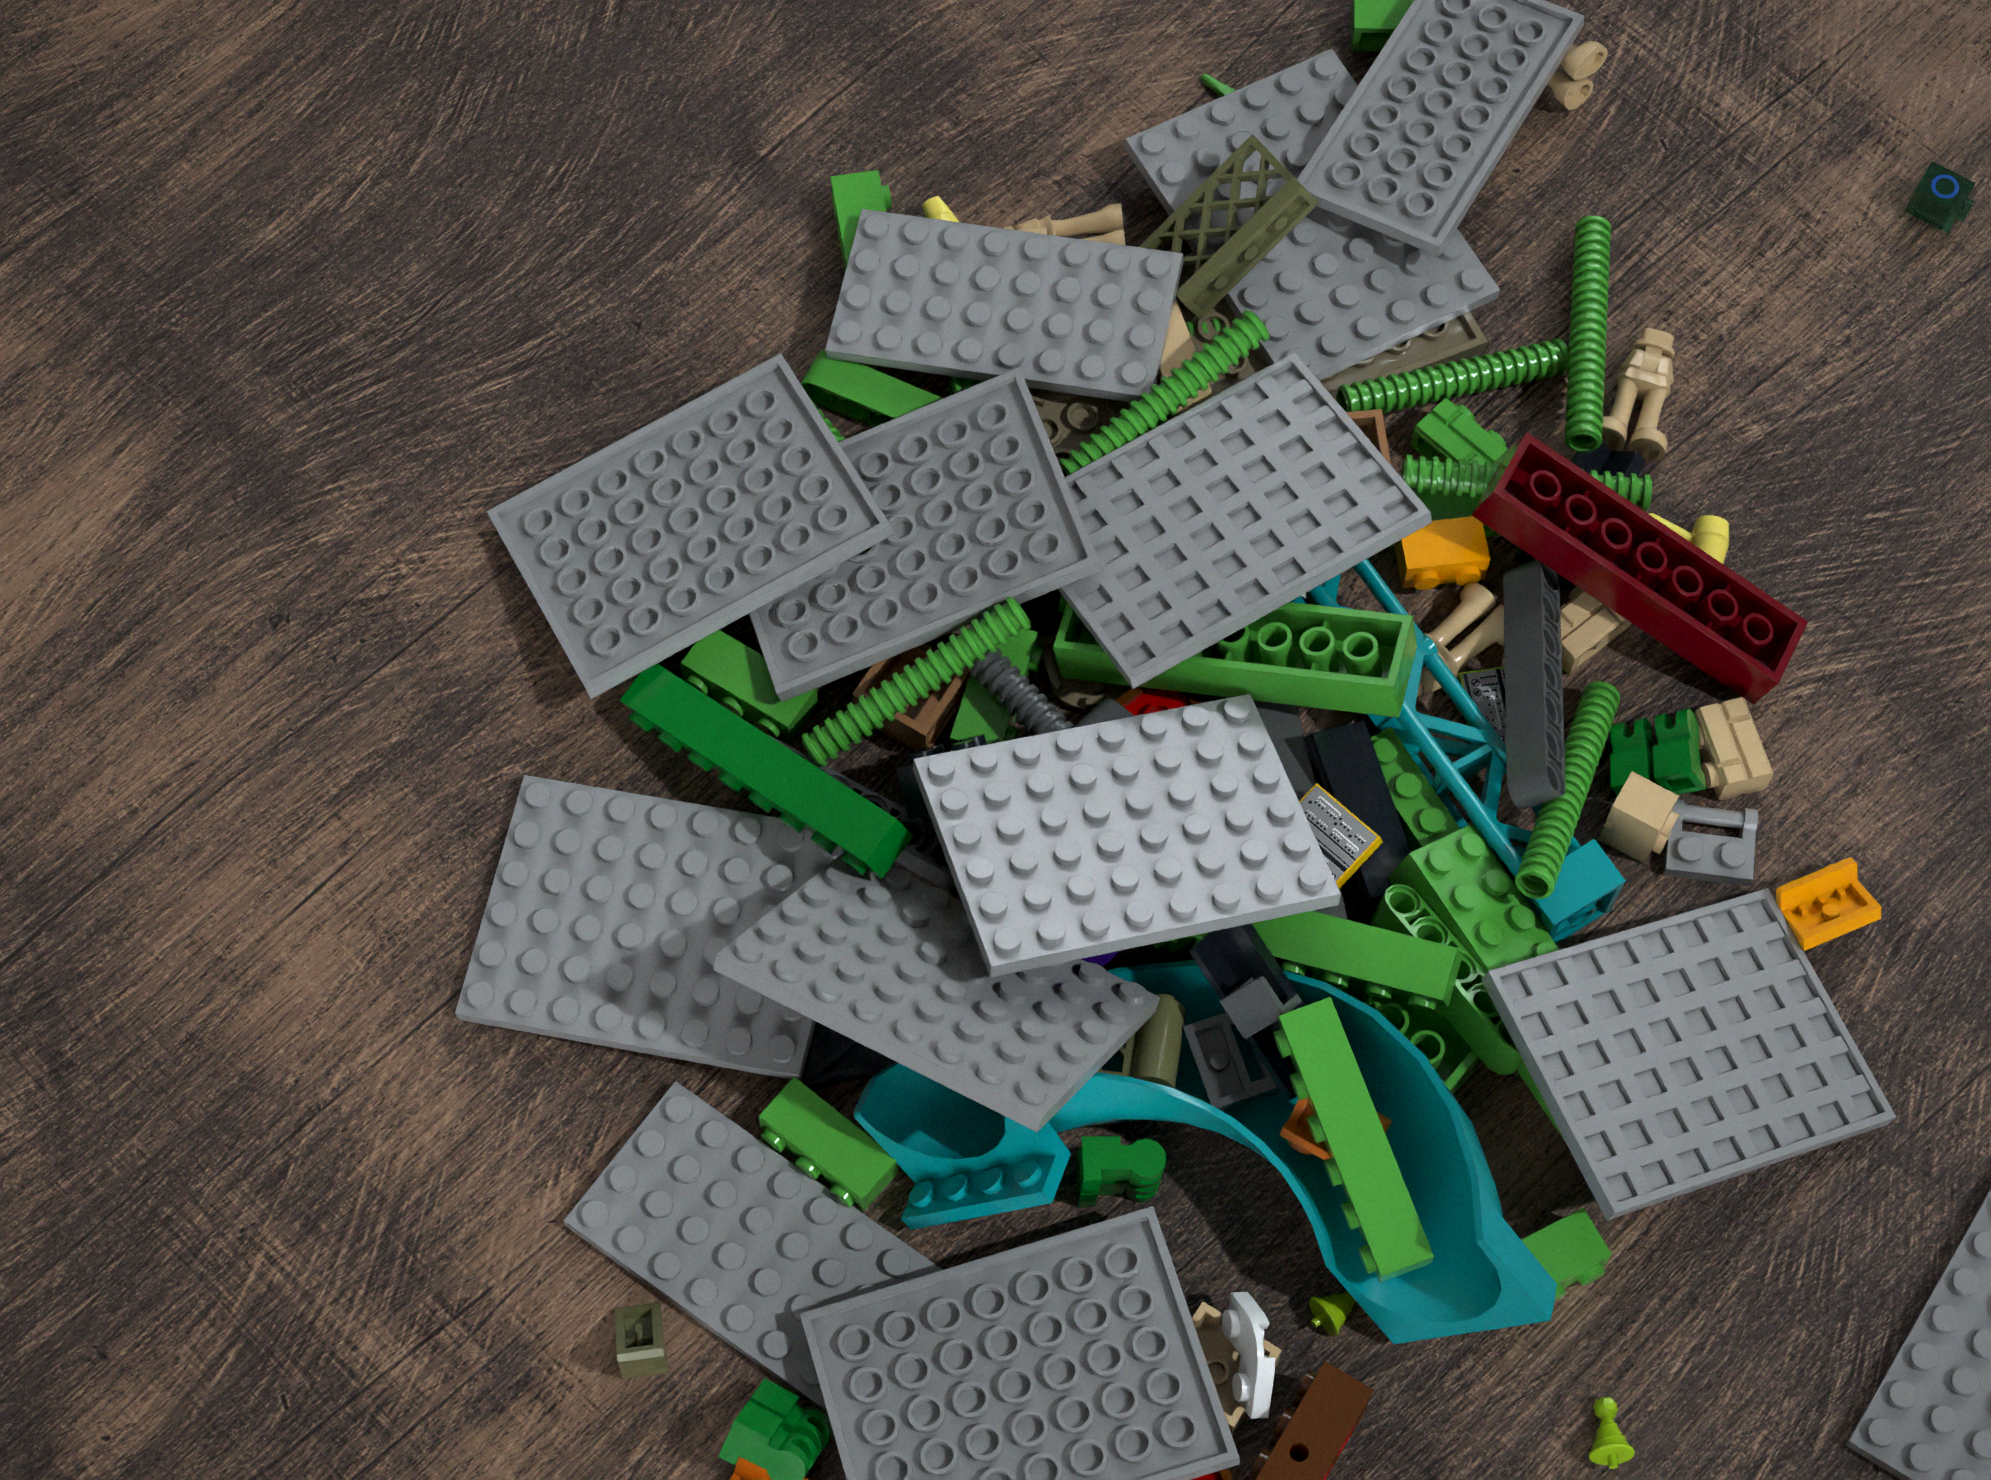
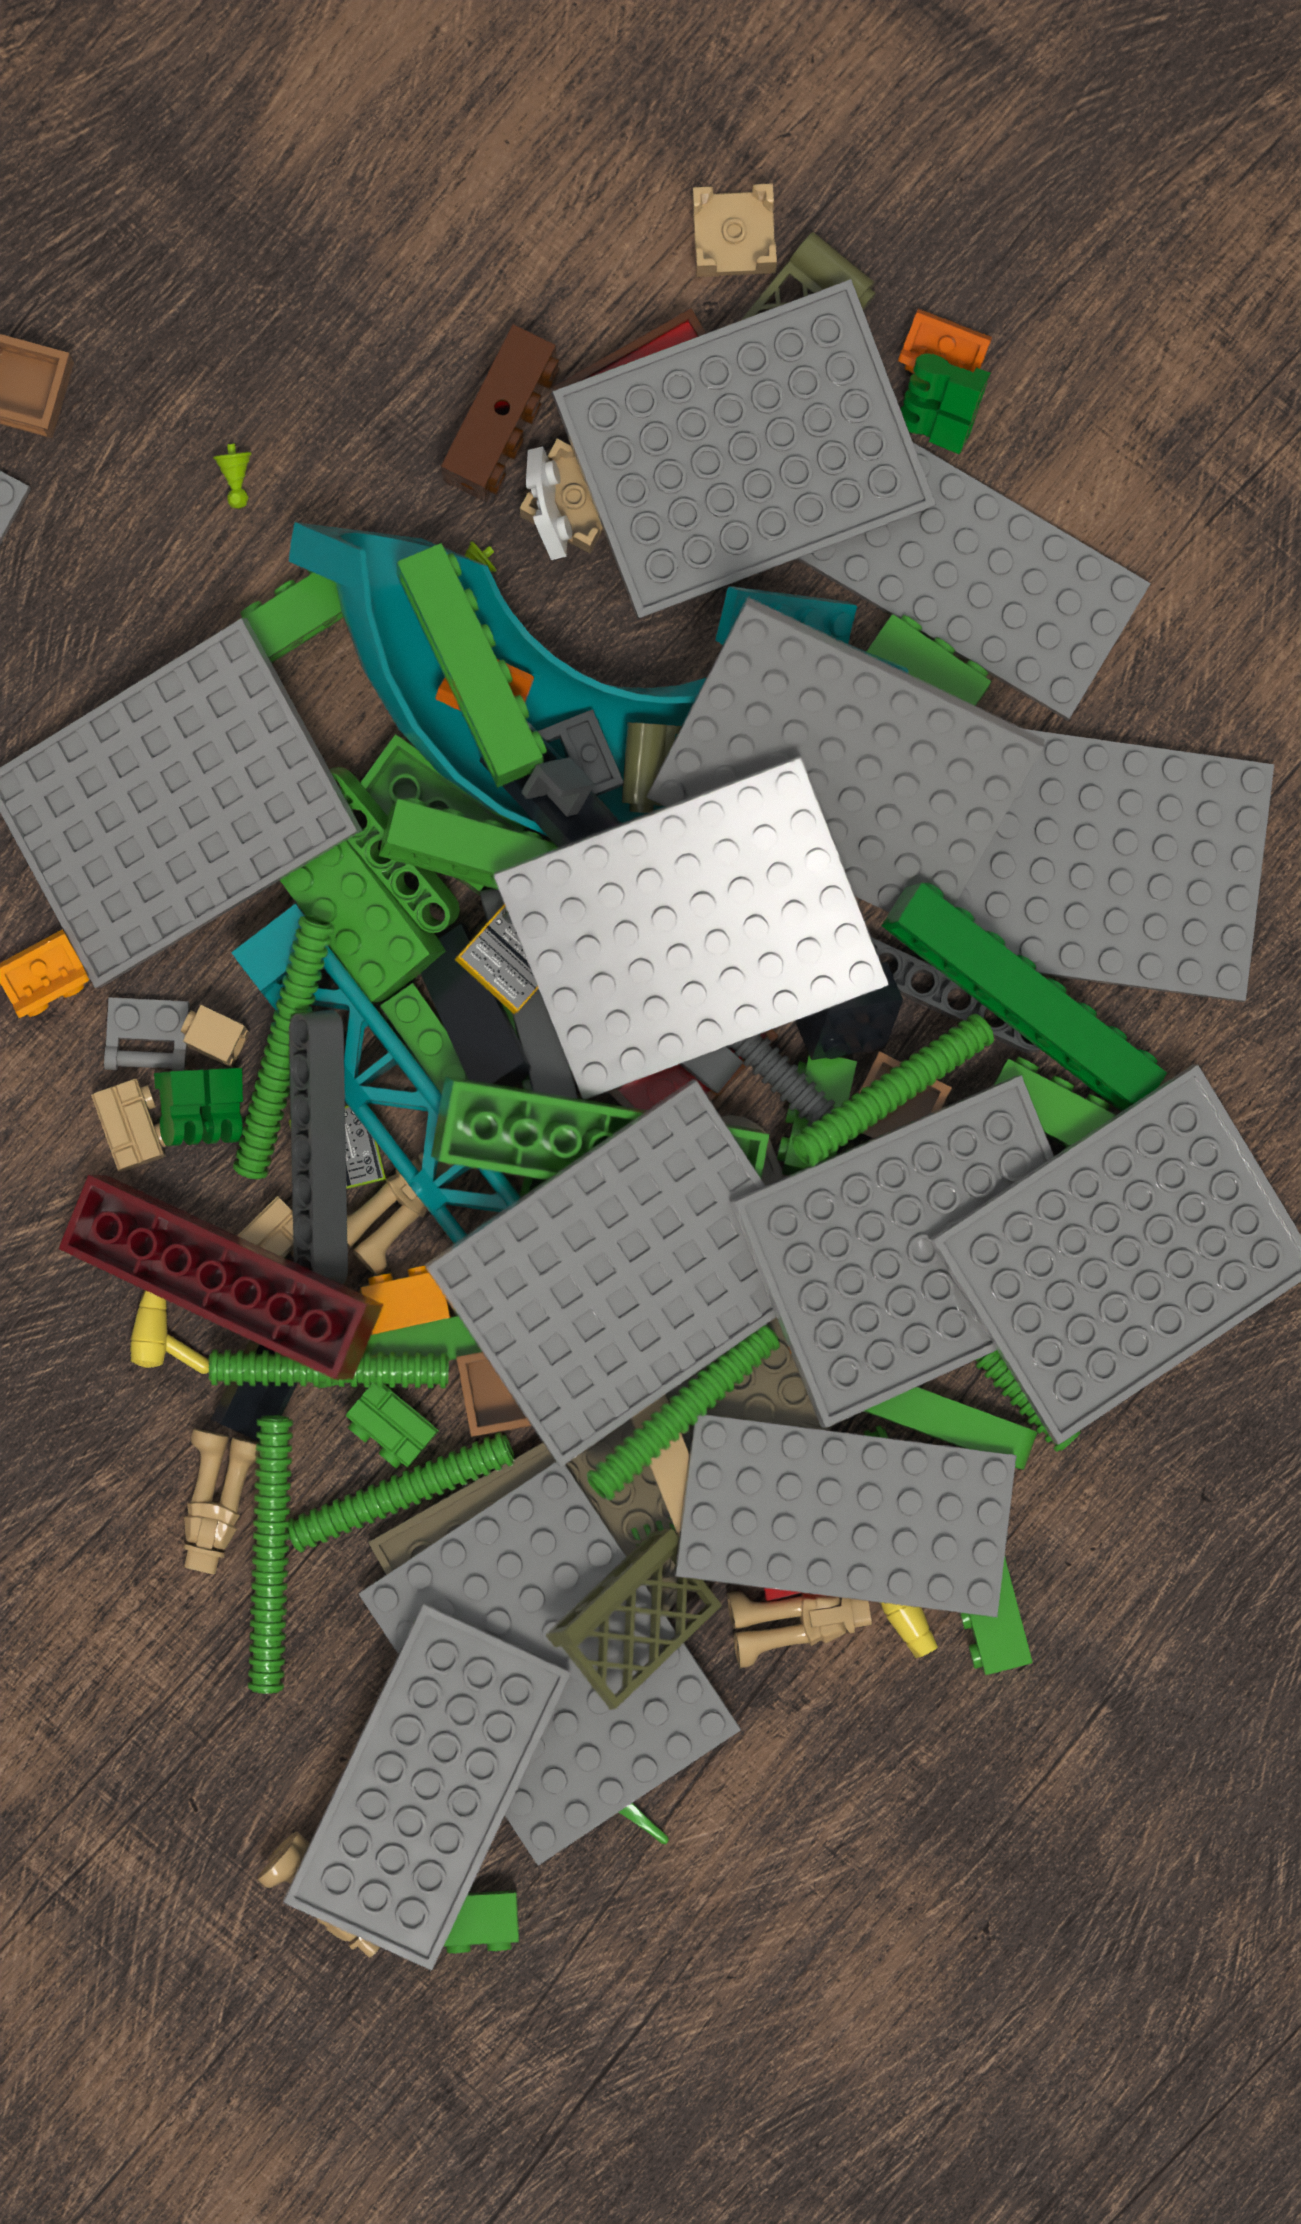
camera: 175 degrees right, 20 degrees up
olive slope [614,1302,668,1379] -> none
green legs [1075,1136,1166,1207] -> none

